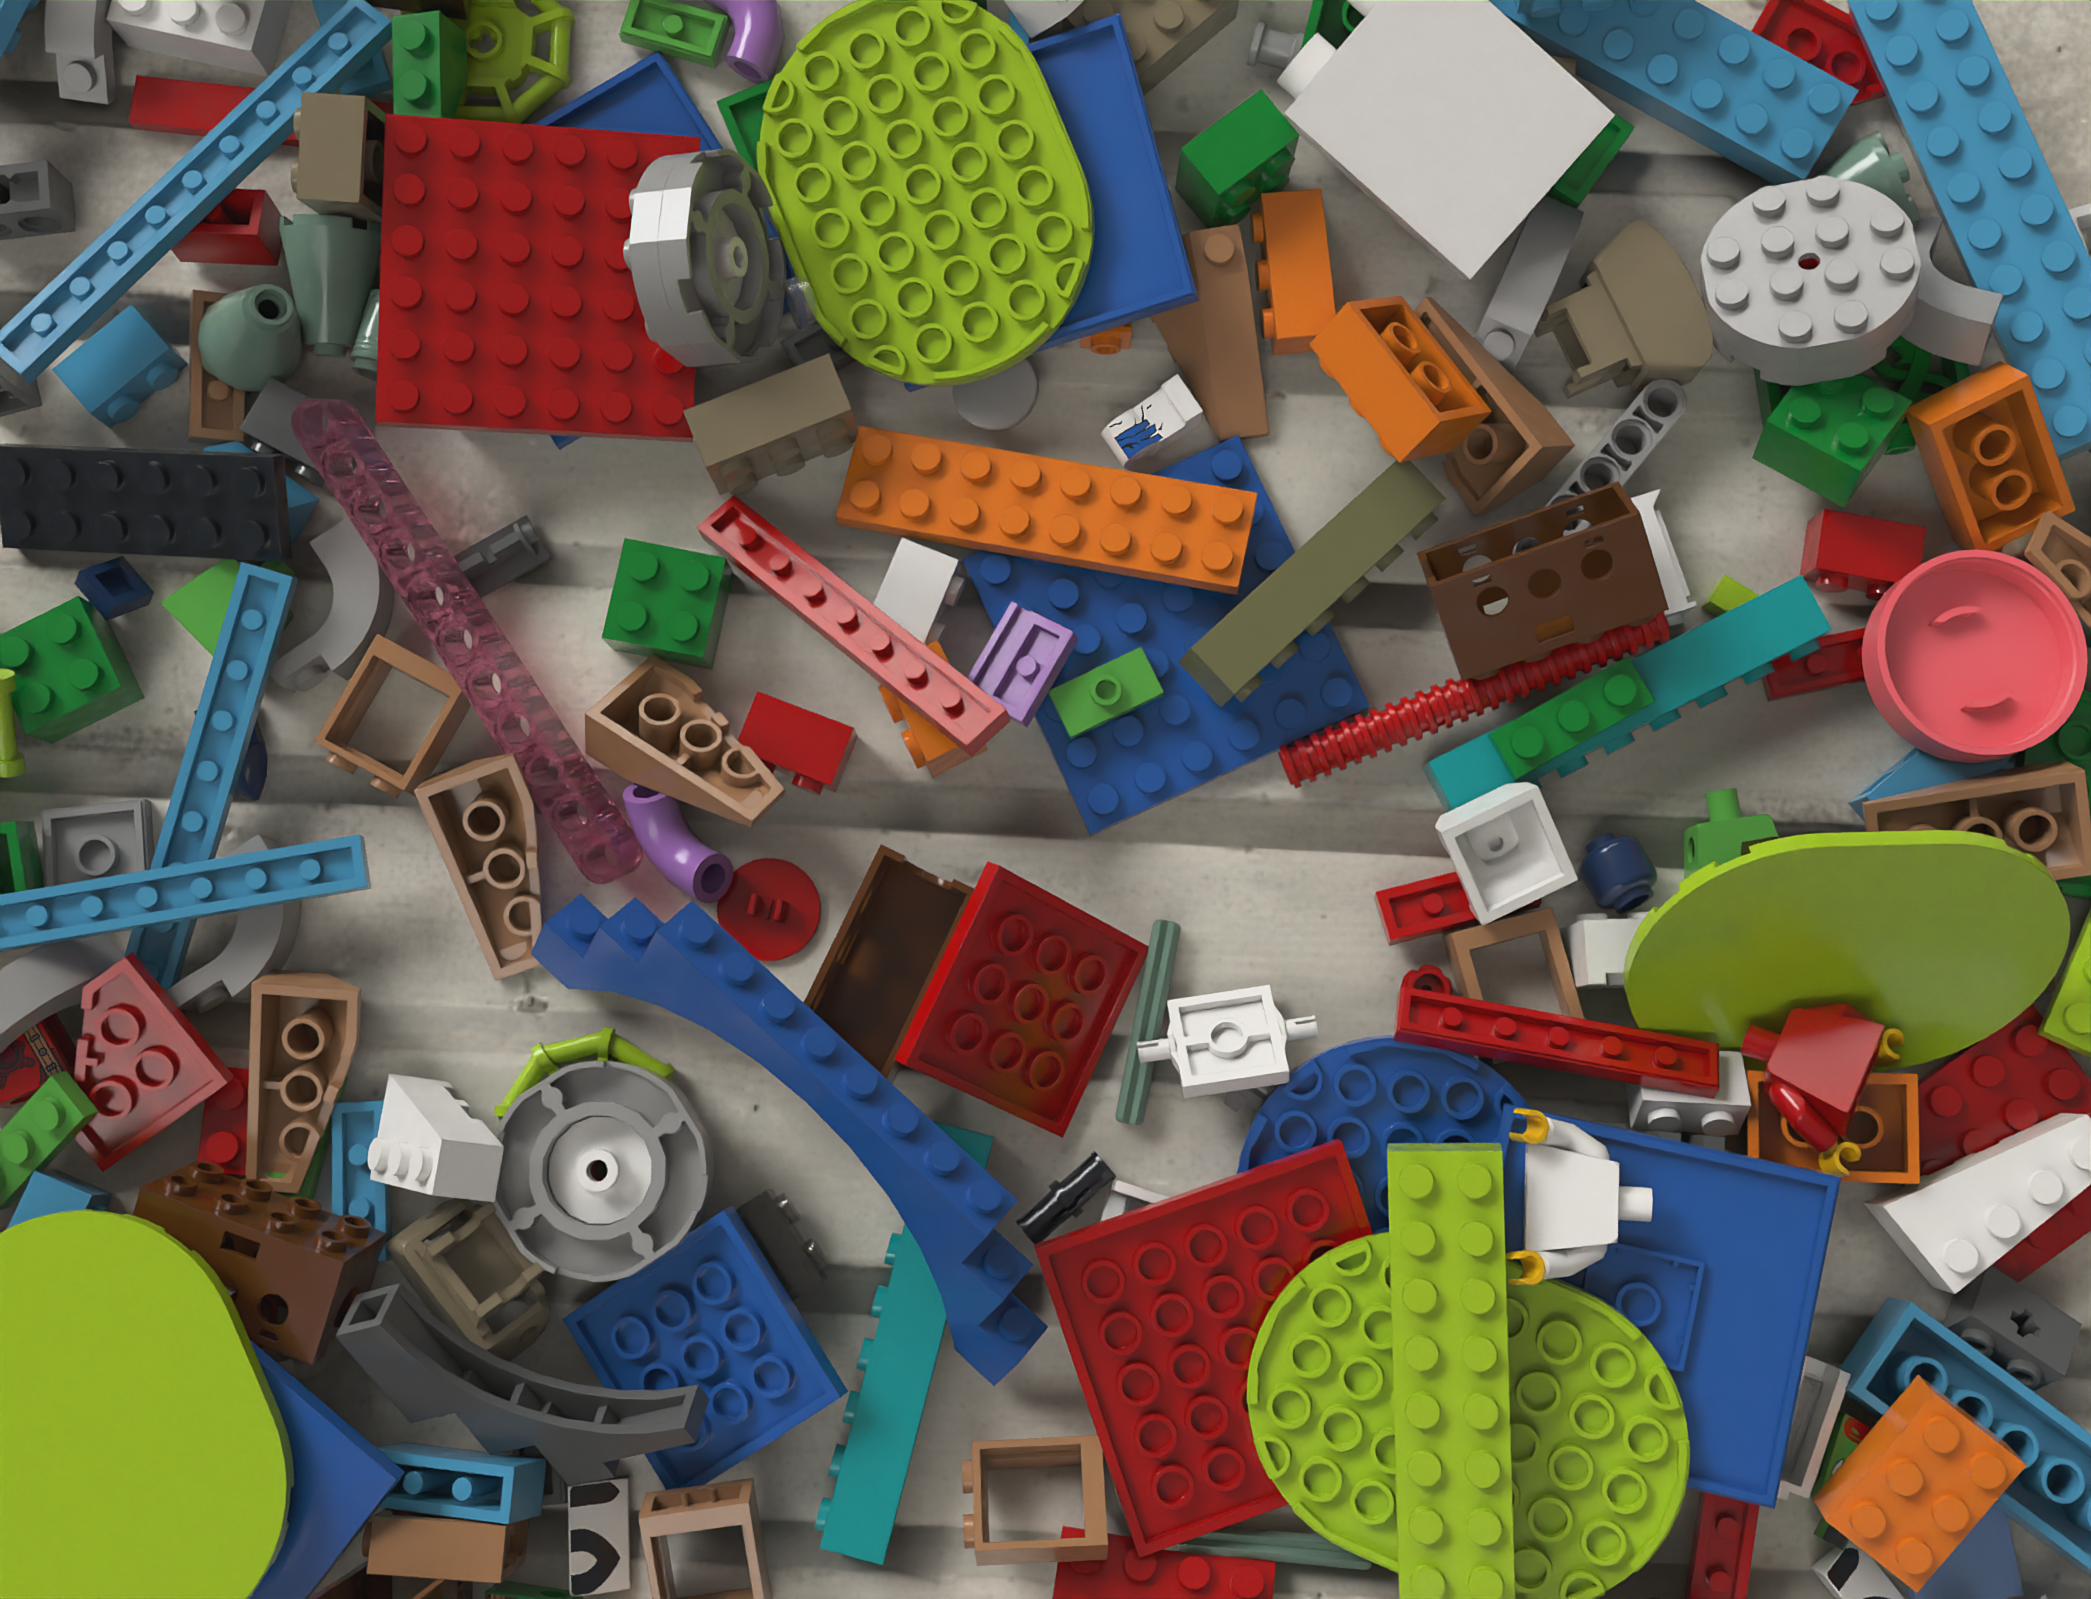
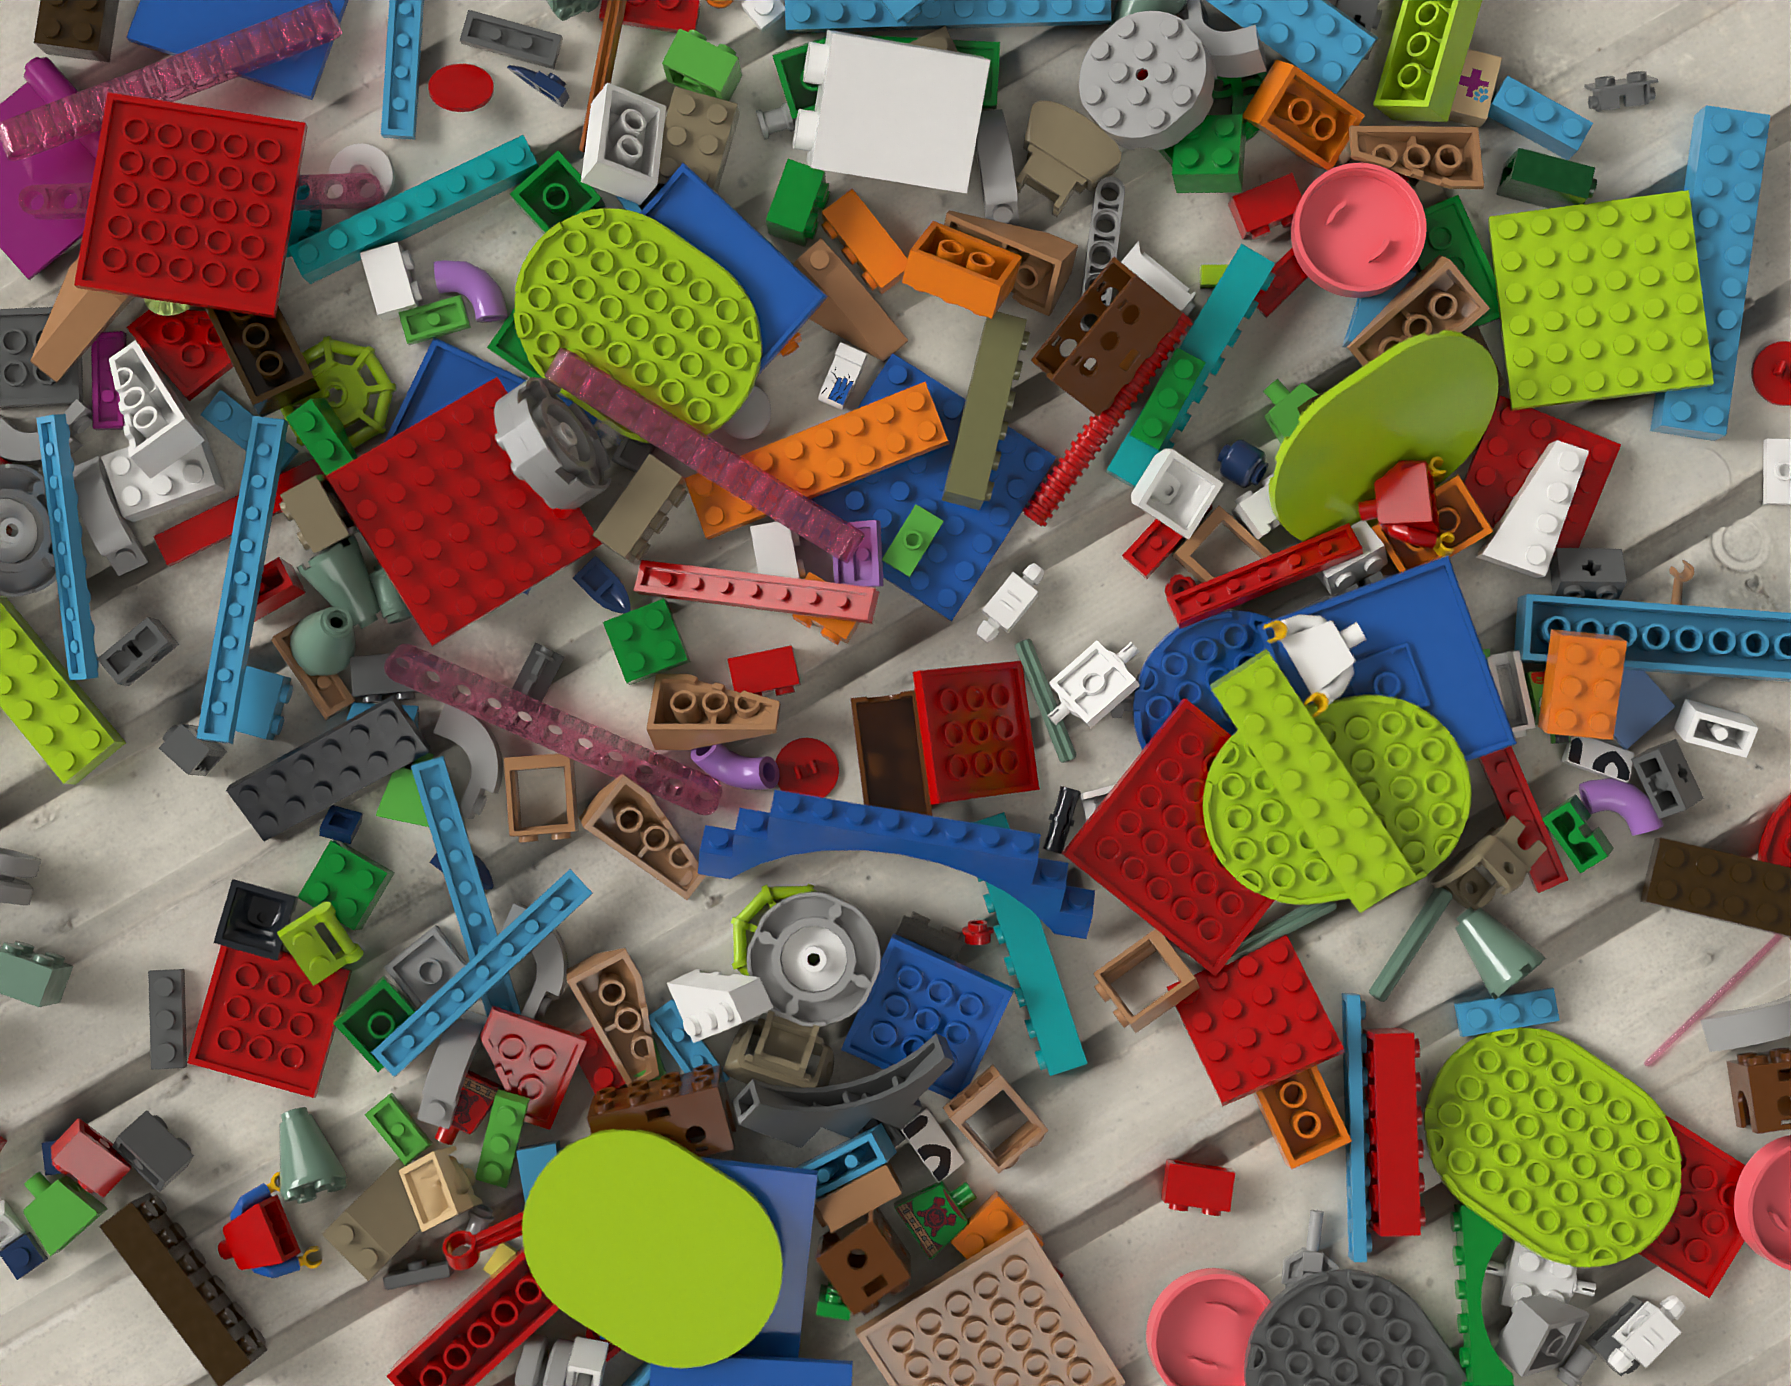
camera: 30 degrees left, 5 degrees up
none -> clear pink beam [544,347,866,563]
none -> dark blue plate [573,555,631,614]
none -> red plate [962,920,994,945]
none -> white piece [977,563,1044,643]

